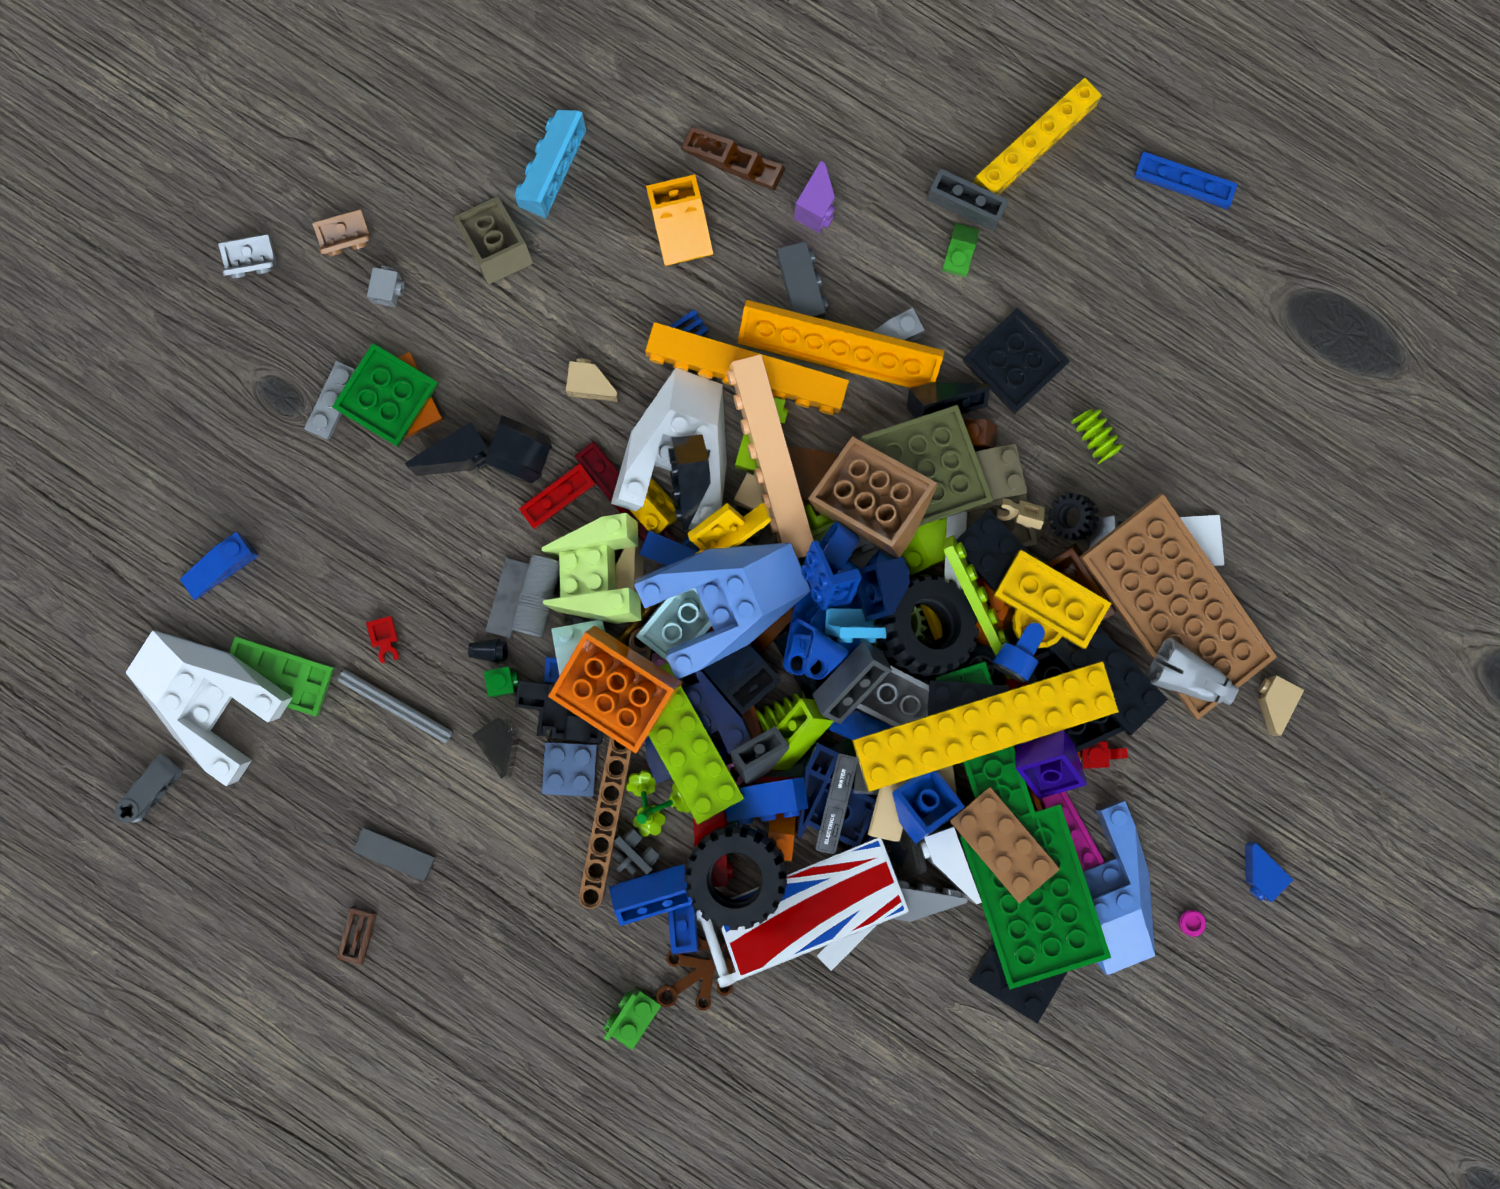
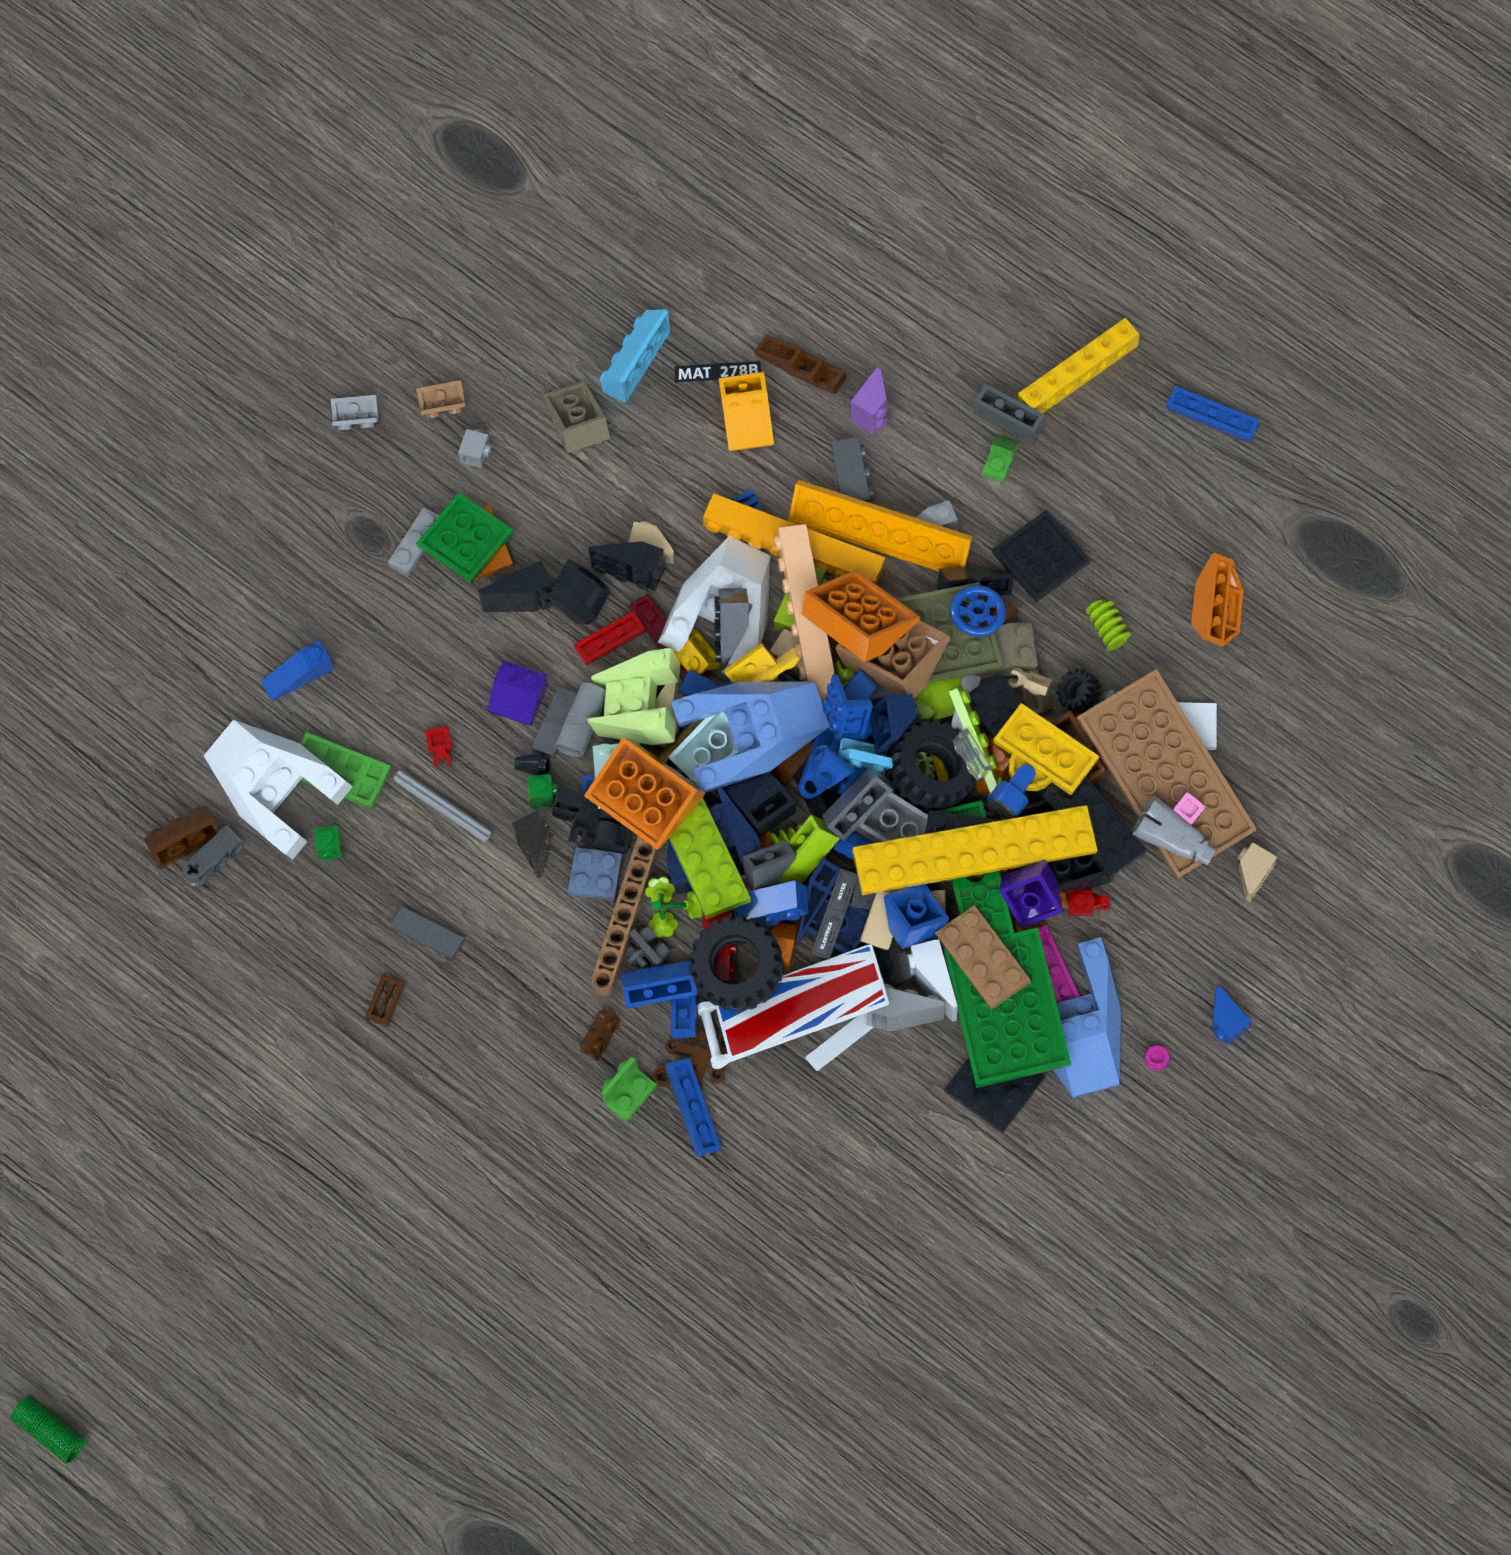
camera: 15 degrees right, 15 degrees down
none -> reddish brown slope [143,805,220,869]
none -> green brick [314,826,343,860]
none -> dark purple slope [488,661,548,726]
none -> reddish brown hinge [579,1009,621,1061]
none -> black slope [589,541,666,591]
none -> blue plate [665,1058,721,1157]
none -> black sticker [675,361,761,383]
none -> orange slope [801,570,920,662]
none -> blue plate [950,585,1006,637]
none -> clear plate [952,728,992,781]
none -> bright pink plate [1172,792,1205,825]
none -> orange wedge [1191,553,1244,646]

